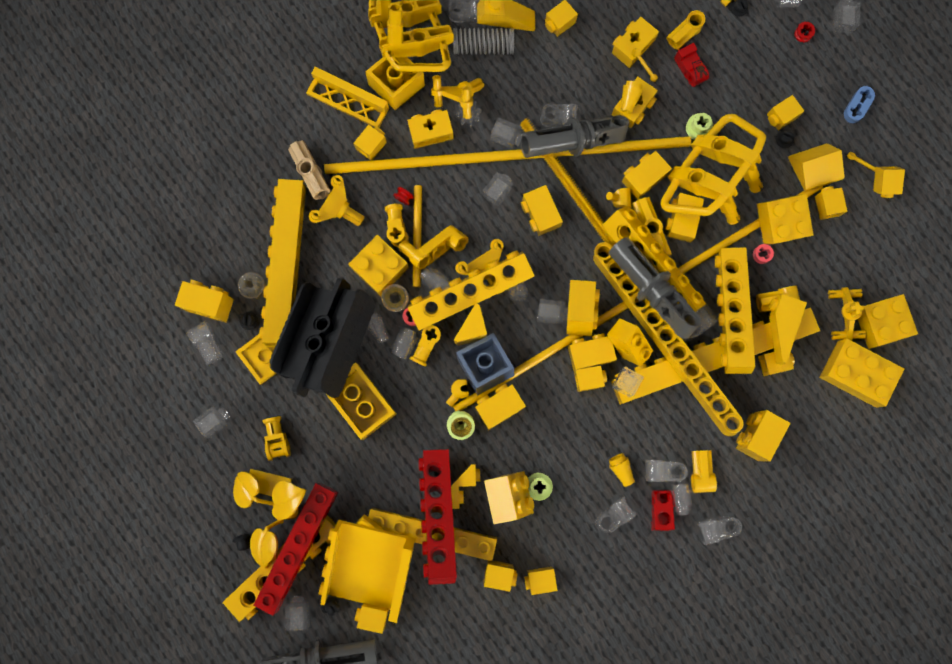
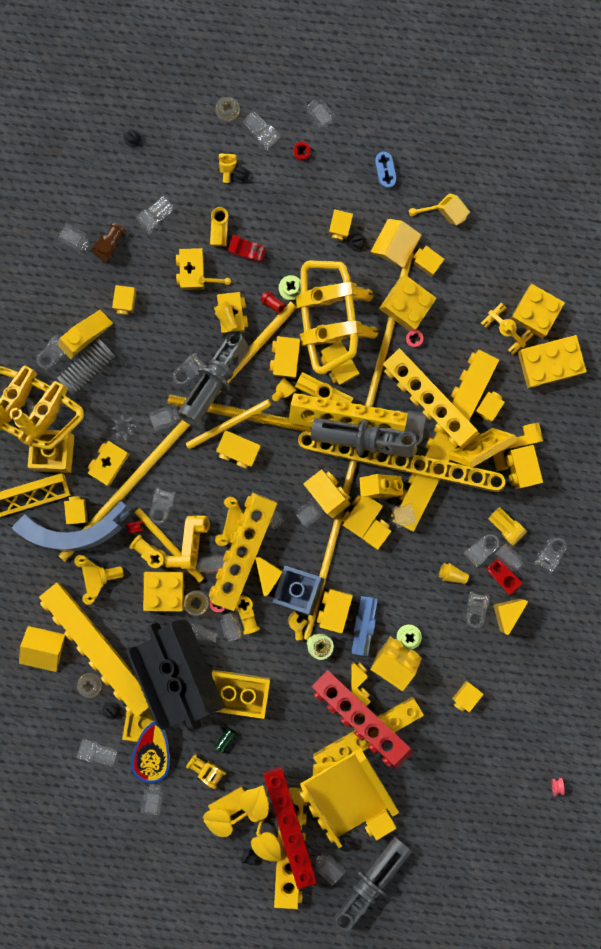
camera: 50 degrees left, 5 degrees up
yellow brick [175,280,234,323] -> none
tan piece [288,140,331,200] -> none
yellow axle [431,75,484,119] -> none
clear brick [482,172,514,208] -> none
yellow brick [484,560,517,592] -> none
yellow piece [756,286,800,312] -> none
yellow slope [769,294,807,365] -> none
none -> sand blue arch [12,501,131,551]
none -> yellow slope [19,626,65,672]
none -> shield [131,720,170,783]
none -> clear piece [149,487,176,525]
none -> yellow piece [186,399,272,449]
none -> dark green pin [214,728,237,753]
none -> red pin [261,292,285,314]
none -> medium blue piece [352,596,377,656]
none -> yellow tile [448,428,517,467]
none -> yellow beam [493,422,543,471]
none -> yellow slope [493,598,528,635]

